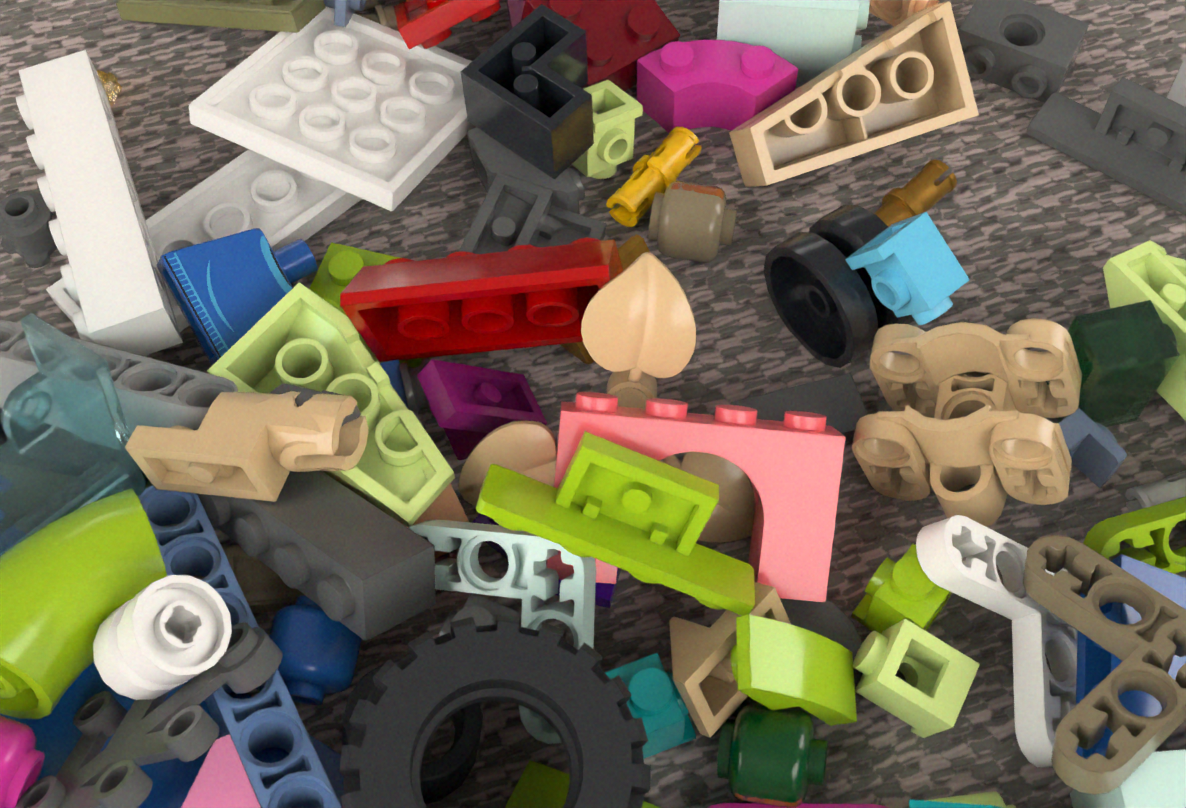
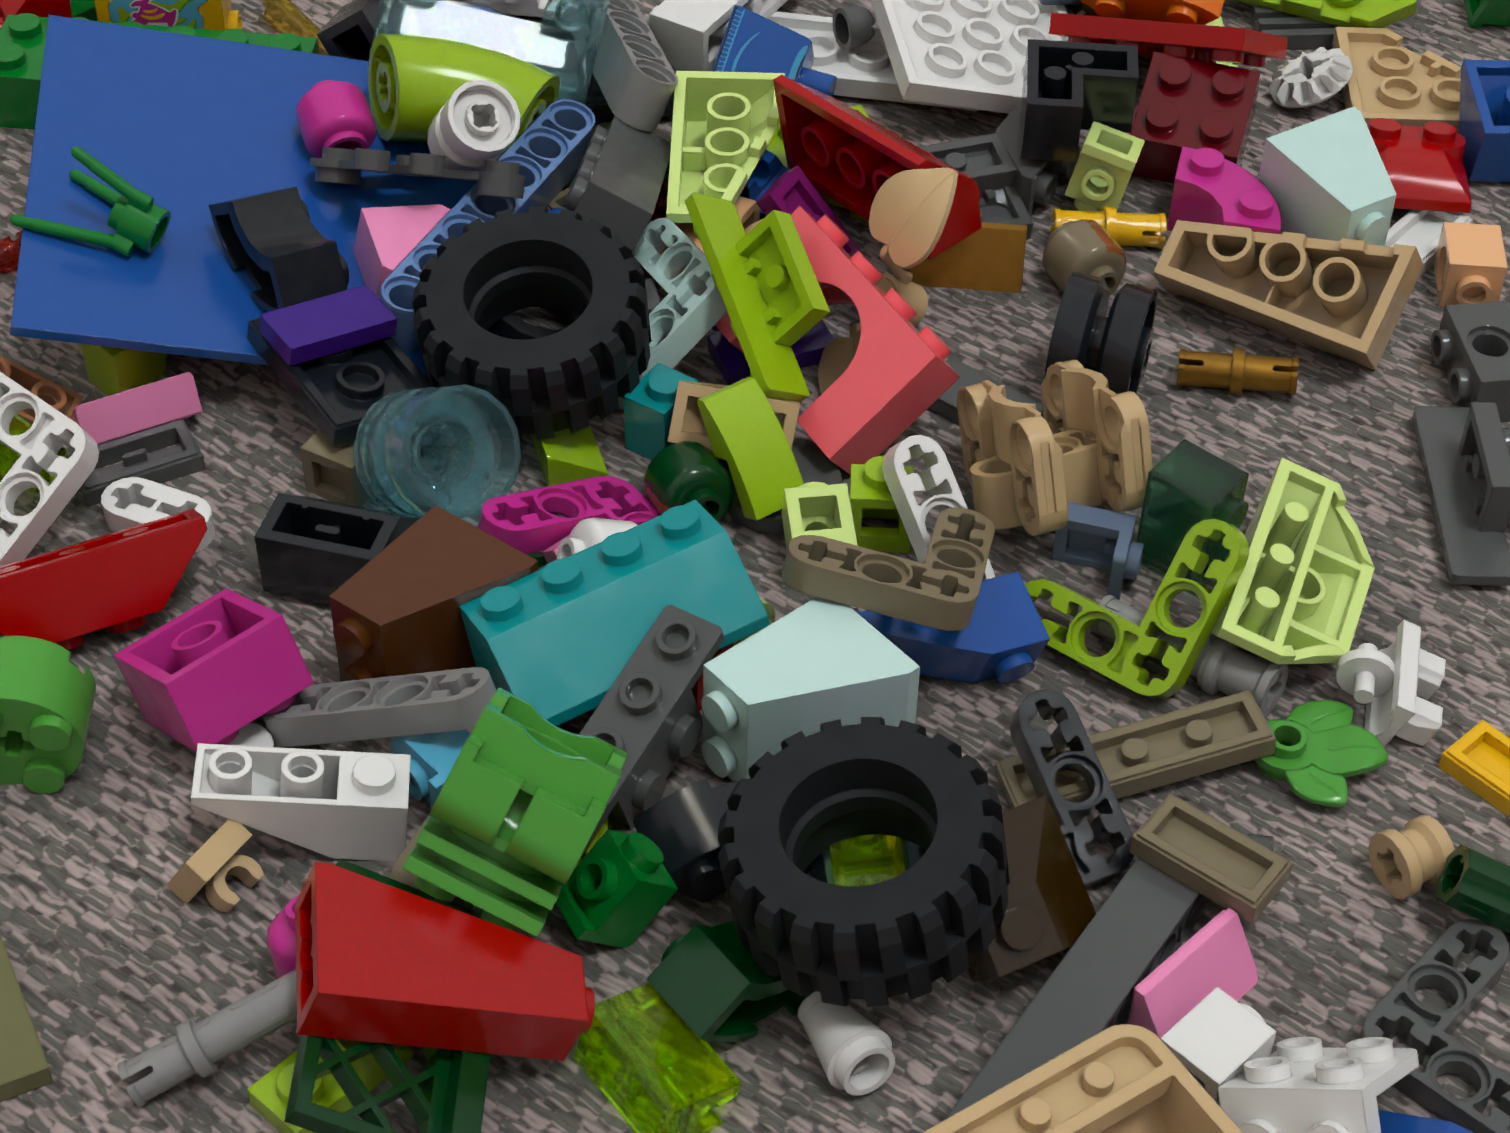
camera: 50 degrees right, 15 degrees down
tan plate [125,383,369,502] -> none
medium azure brick [845,212,970,325] -> none
none -> dark grey hinge [832,5,875,50]

